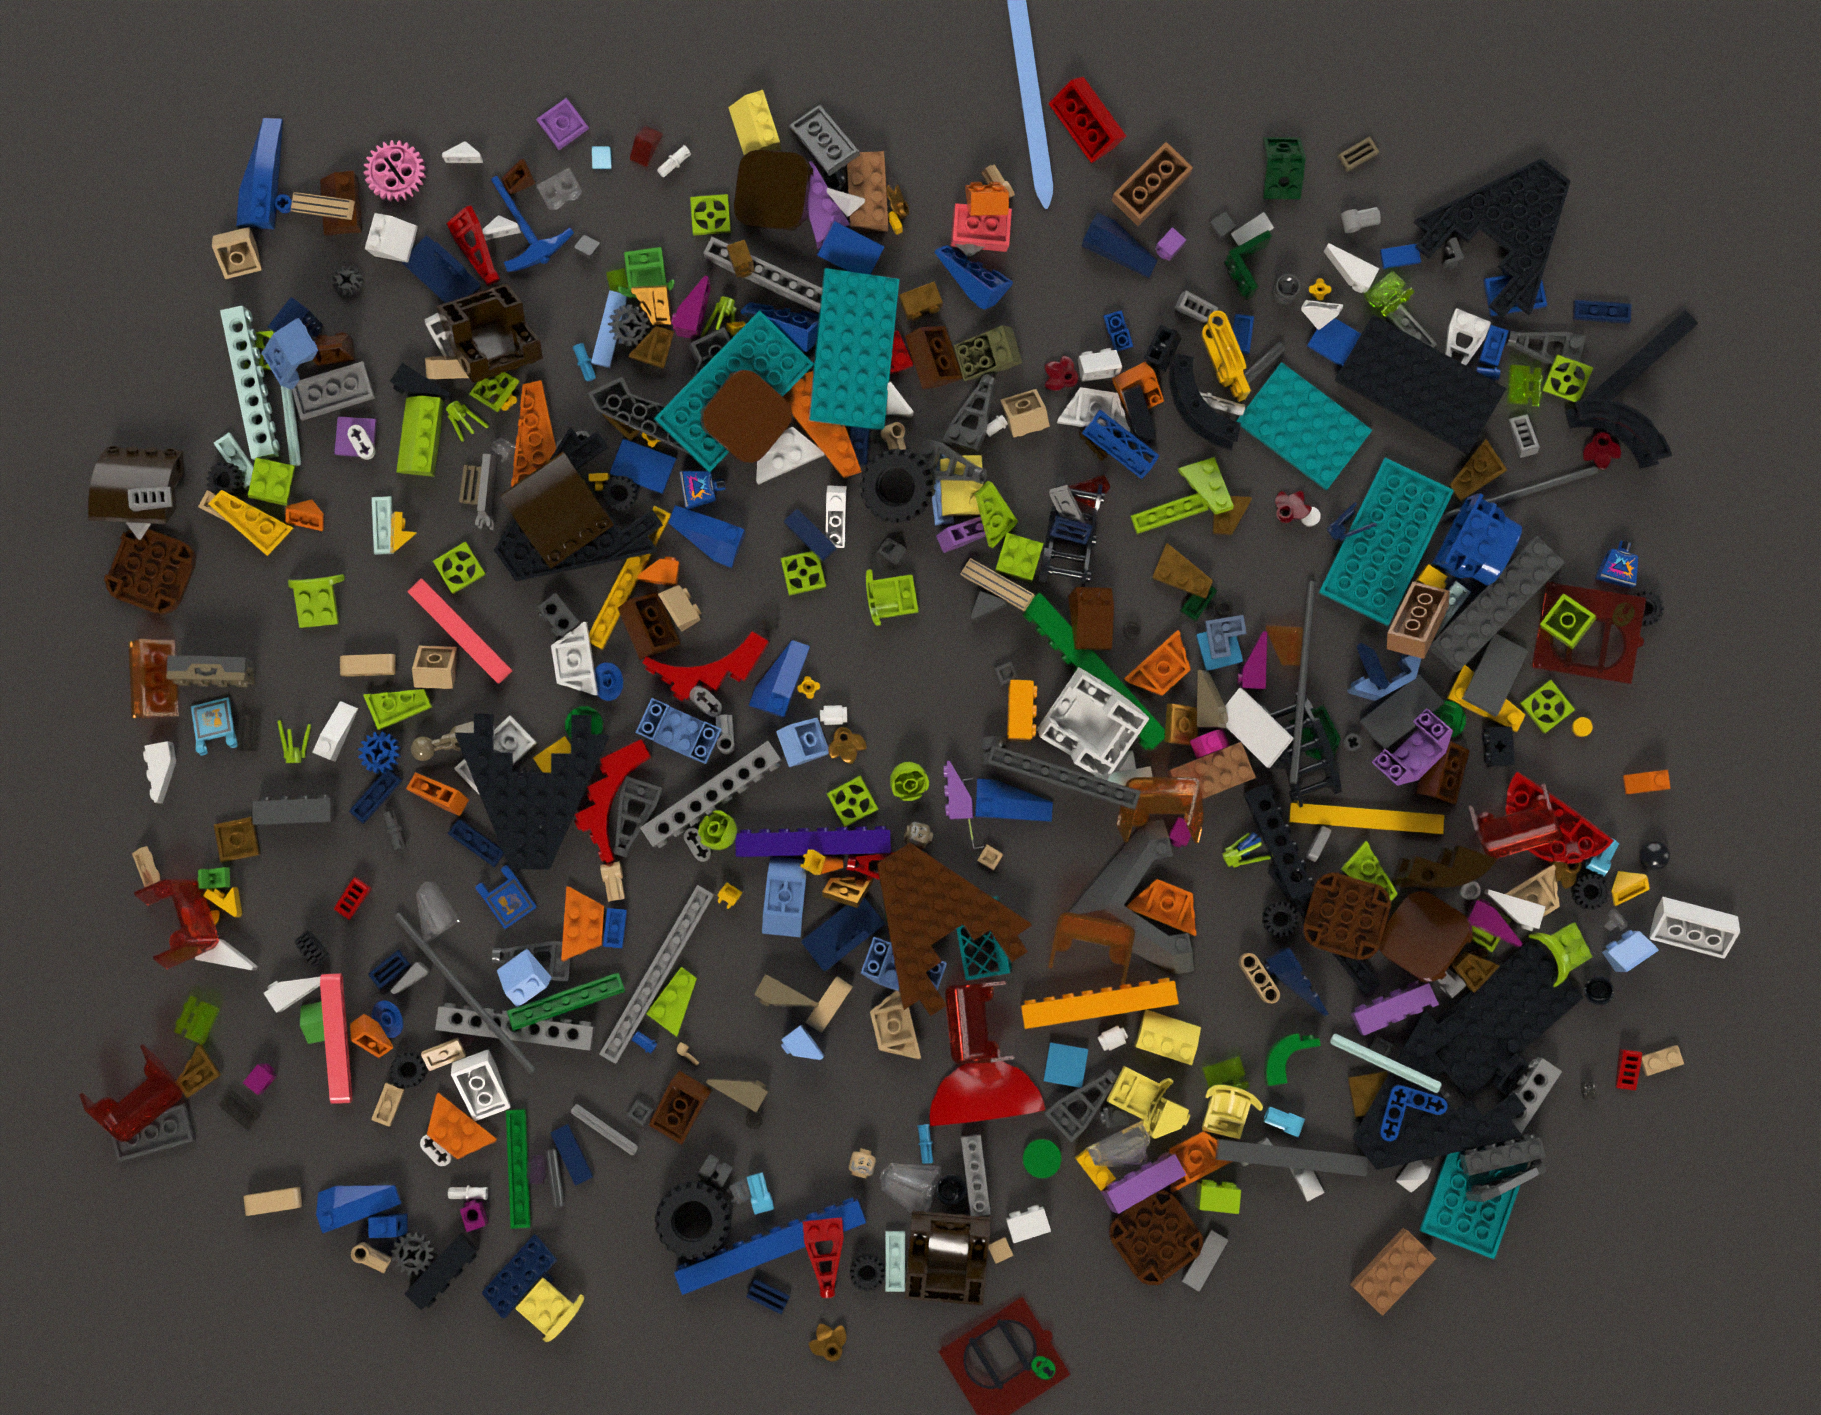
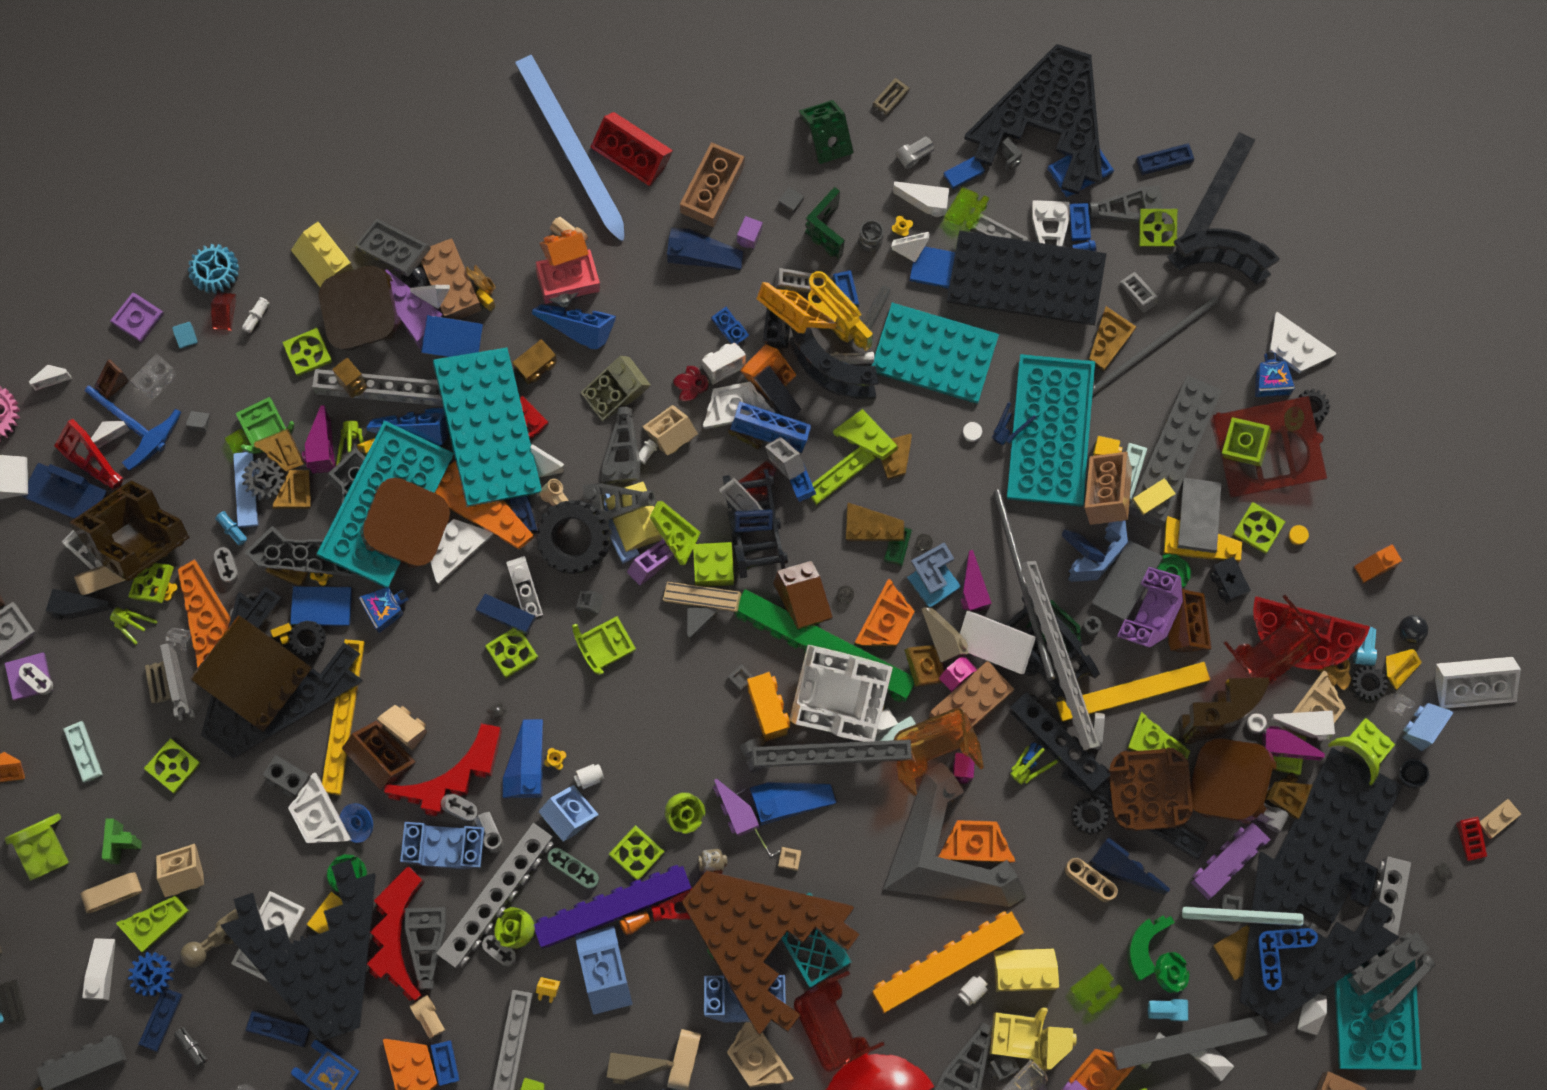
camera: 20 degrees left, 10 degrees down
lime plant [277,720,311,763] -> none
yellow slope [390,512,417,553] -> none
lime slope [396,396,444,477] -> none
orange slope [406,772,469,816] -> none
coral beam [407,578,513,684] -> none
orange slope [637,557,681,586] -> none
blue wedge [668,505,746,568] -> none
yellow tile [800,849,826,875] -> none
dark blue bracket [801,897,885,971] -> none
pearl gold wing [822,876,873,908] -> none
pearl gold plate [828,727,867,764] -> none
reddish brown slope [905,326,963,389] -> none
dark azure tile [1043,1042,1088,1088] -> none
clear orange windscreen [1047,912,1135,985] -> none
light yellow piece [1202,1085,1263,1139] -> none
white slope [1231,212,1274,246] -> none
clear orange wing [1266,626,1303,666] -> none
dark red plate [1275,491,1312,523] -> none
blue brick [1432,493,1522,585] -> none
clear neon green plate [1507,365,1543,406] -> none
dark red plate [1583,432,1621,470] -> none
none -> bright green bracket [102,818,142,864]
none -> medium azure gear [188,244,239,294]
none -> light grey beam [214,547,239,584]
none -> sand green beam [548,848,599,889]
none -> light orange fence [757,282,837,333]
none -> light grey brick [765,437,806,480]
none -> blue plate [790,463,816,502]
none -> light grey plate [1020,561,1099,750]
none -> light yellow tile [1132,478,1176,515]
none -> green tile [1155,952,1190,993]
none -> white wing [1269,312,1336,373]

